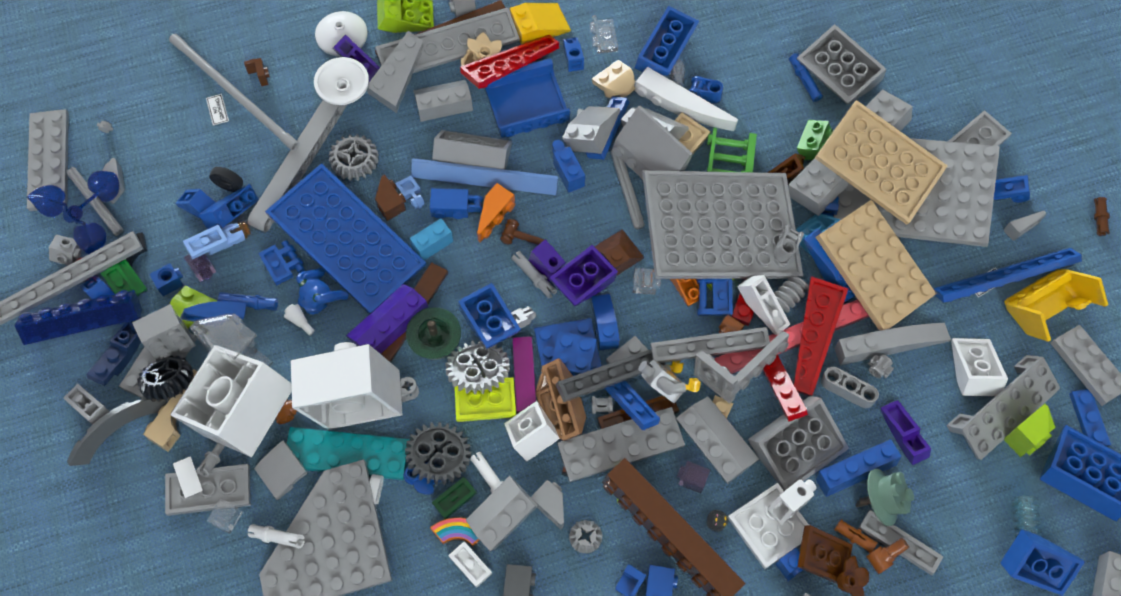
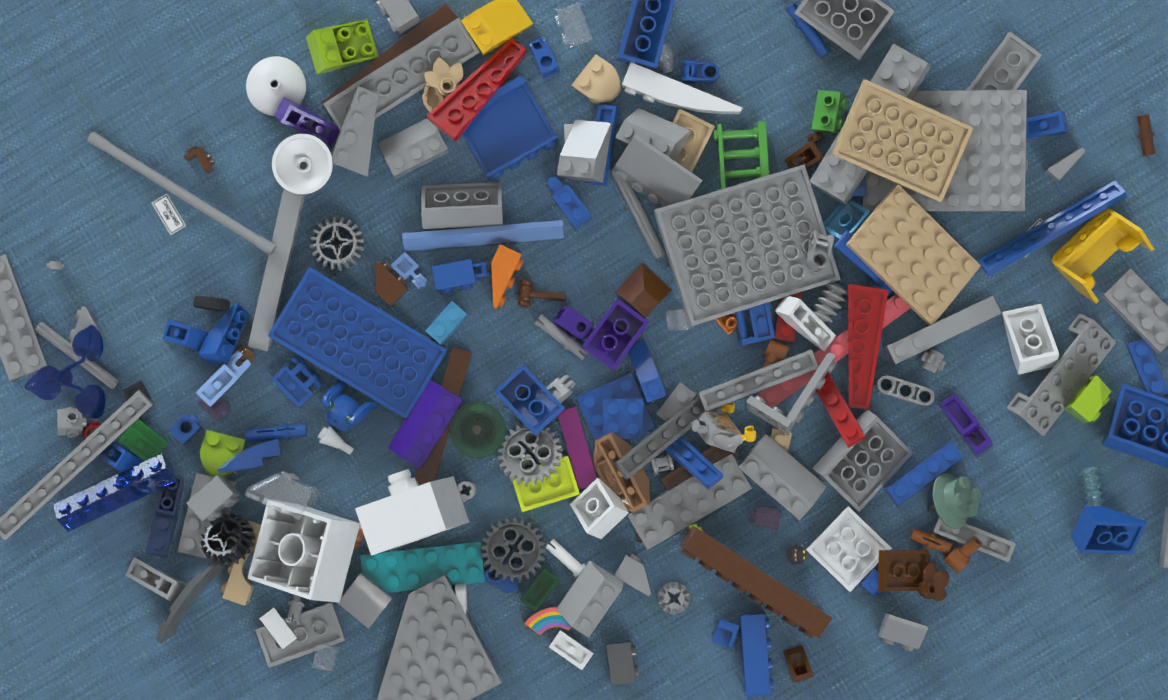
camera: 10 degrees left, 20 degrees up
white pin [248,524,305,549] -> none
white torso [768,479,816,525] -> none

